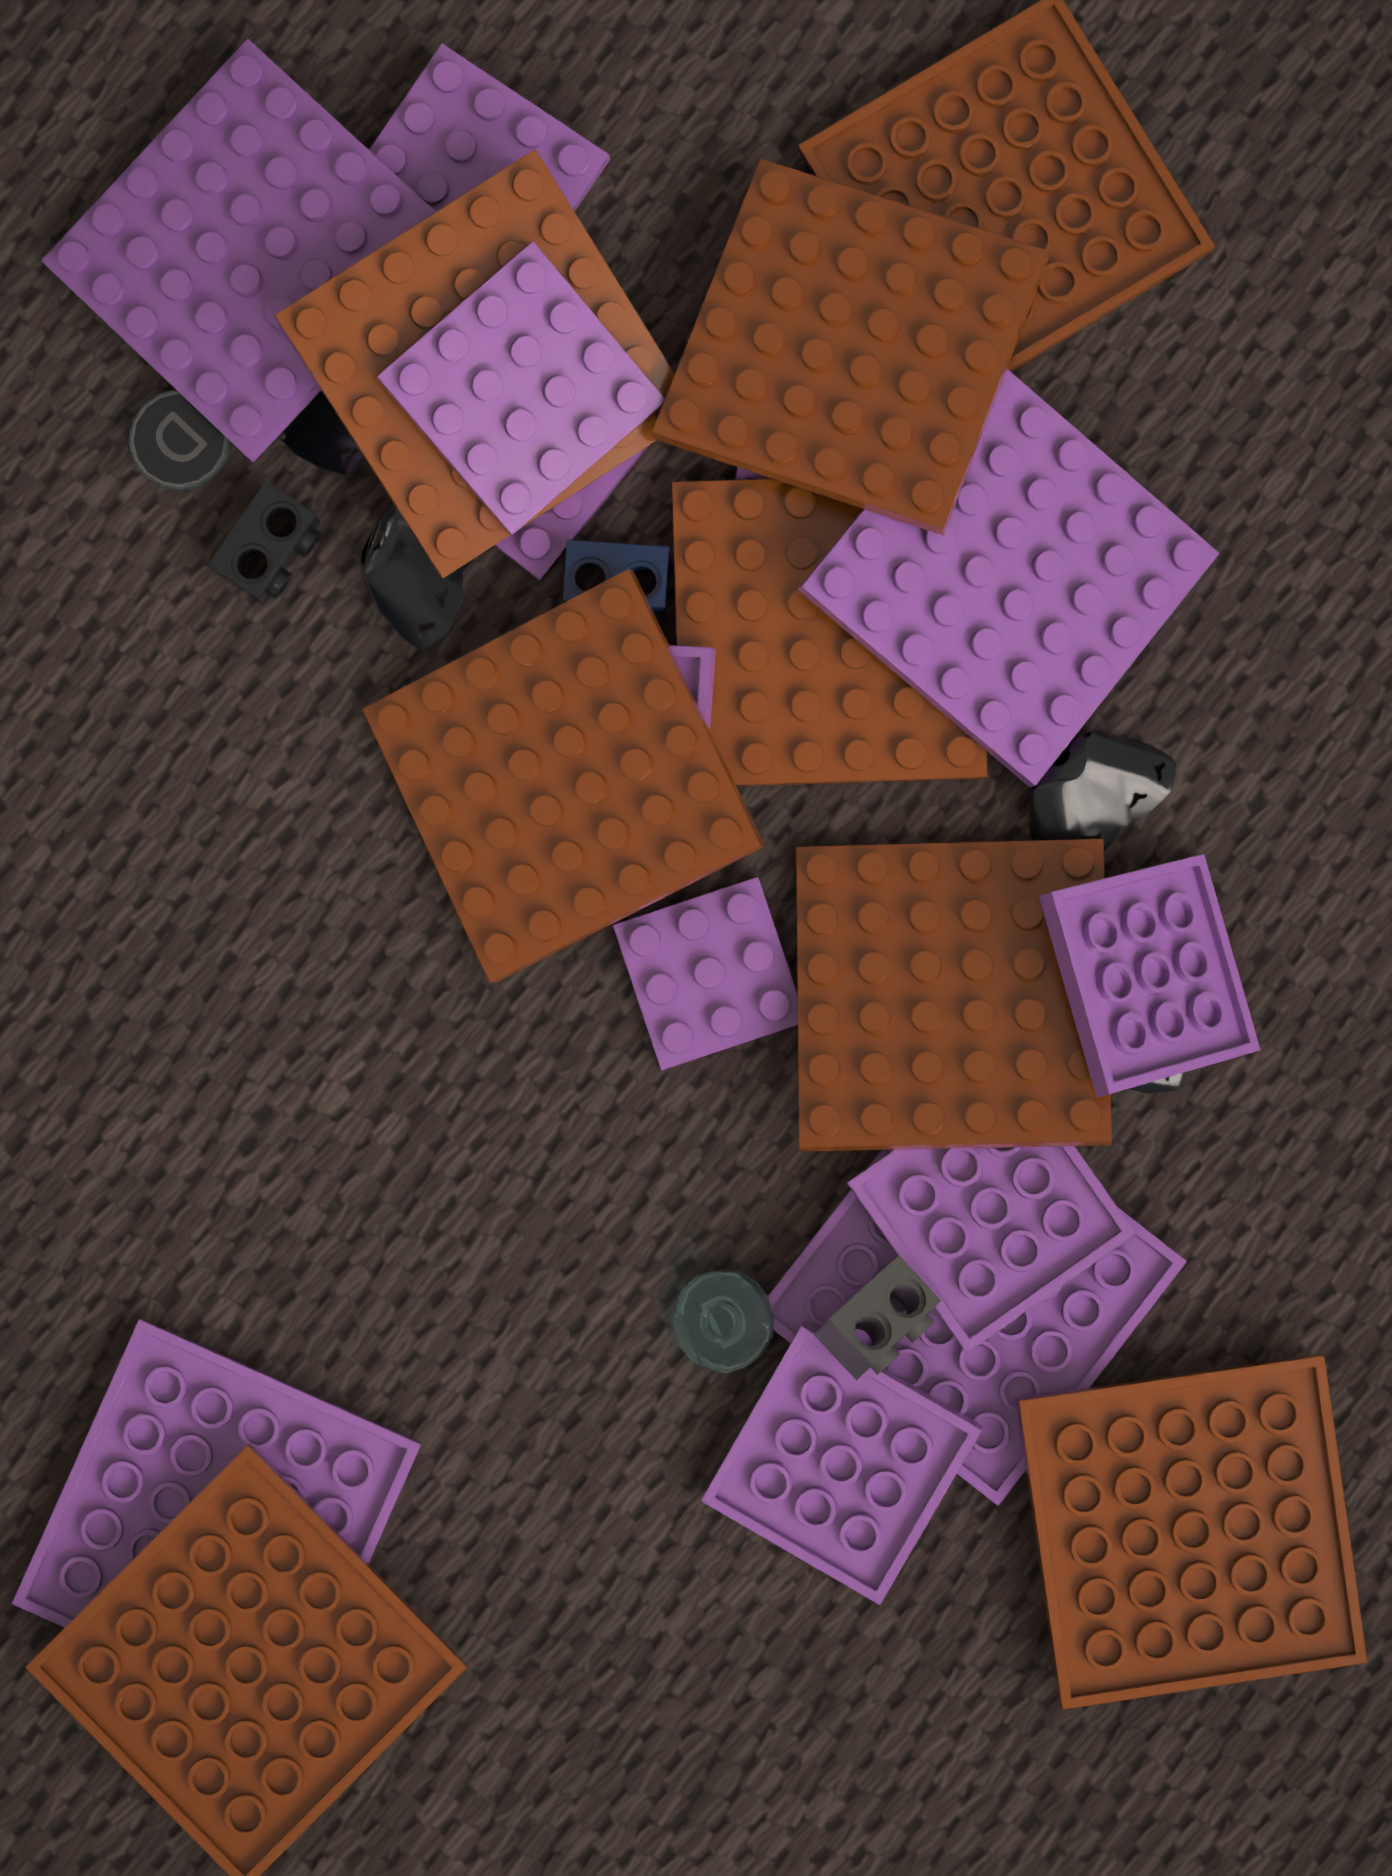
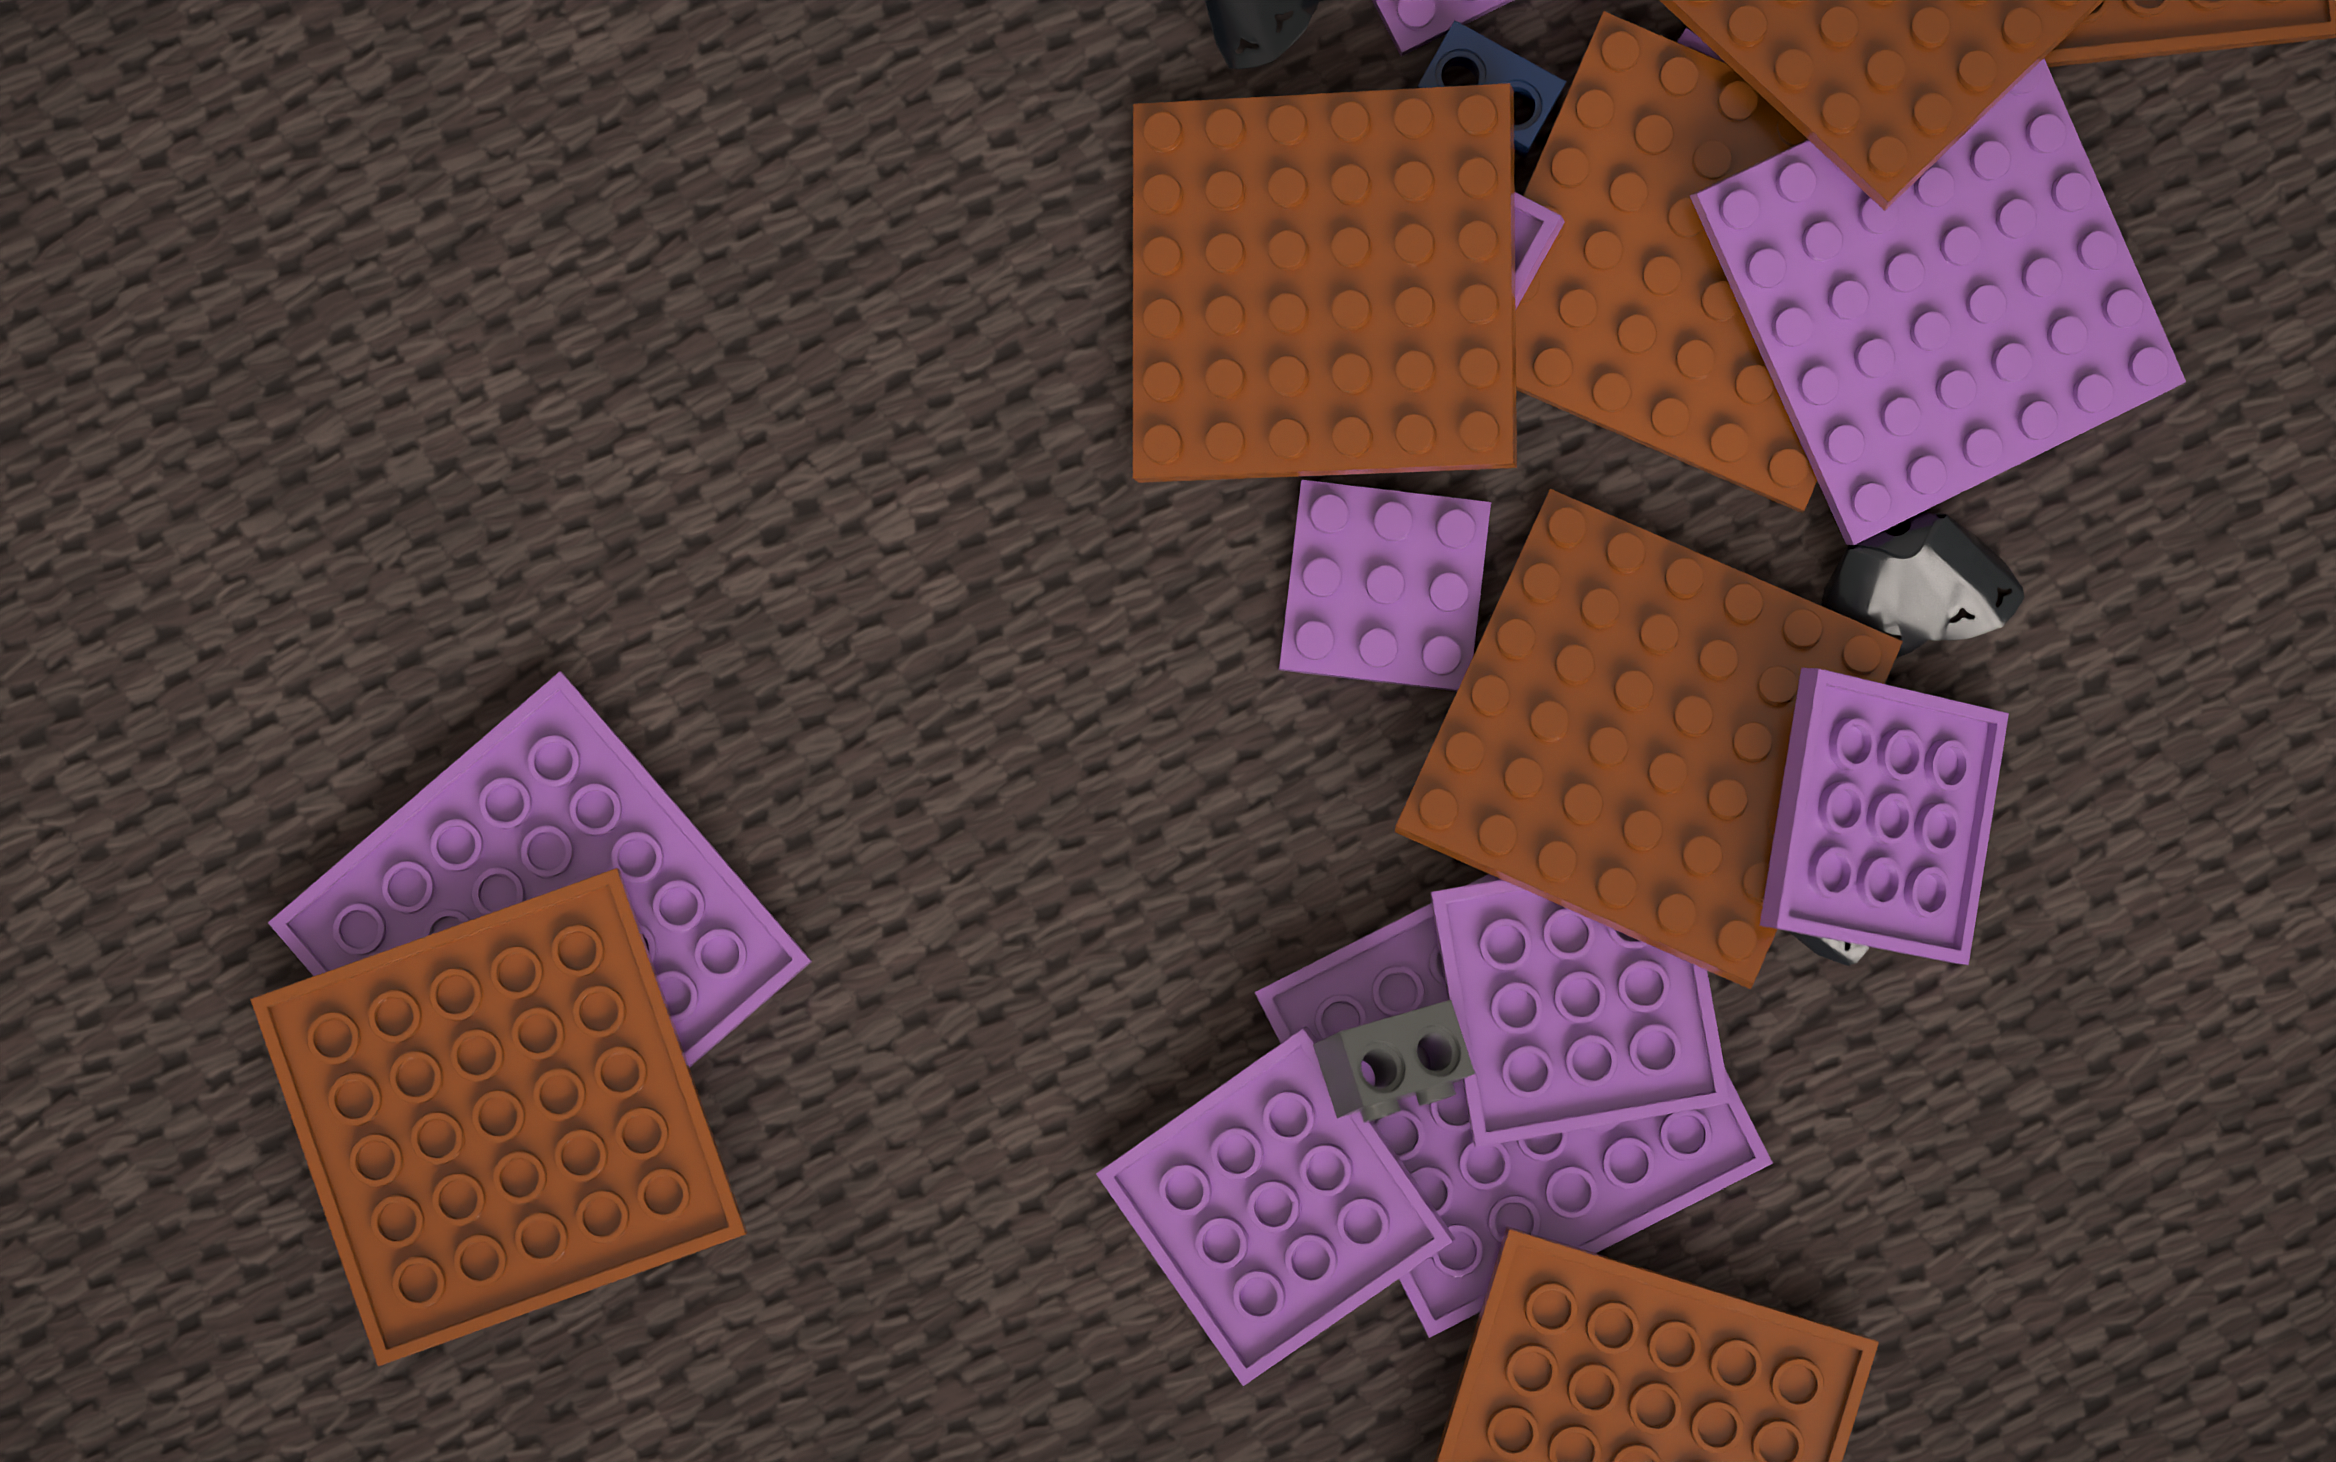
camera: 20 degrees right, 0 degrees up
clear light blue tile [673,1269,774,1373] -> none

